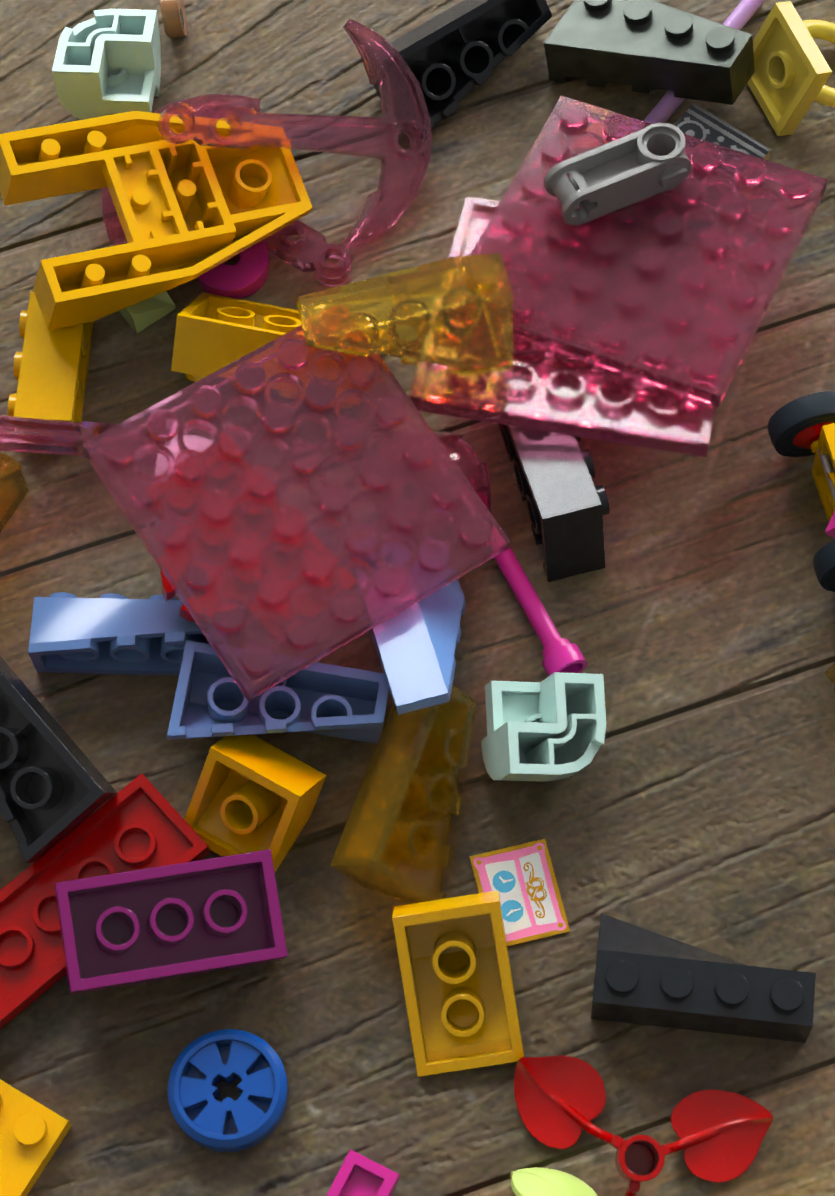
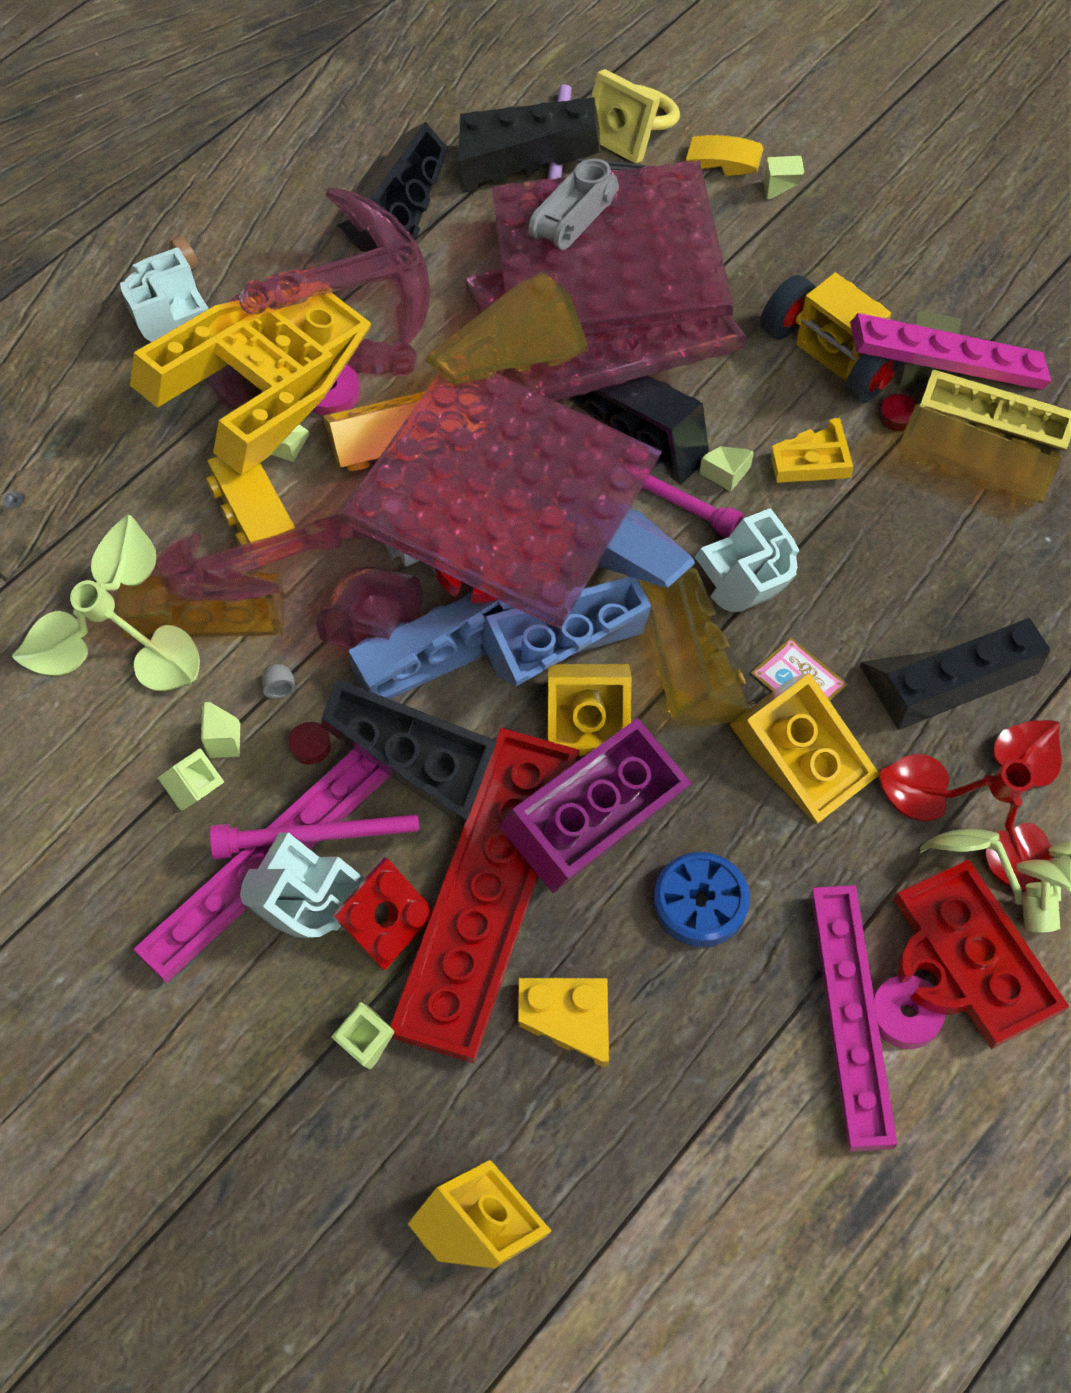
camera: 35 degrees left, 5 degrees down
none -> clear pink brick [317,566,424,648]
none -> yellowish green slope [699,446,753,492]
none -> yellow wing [771,418,853,483]

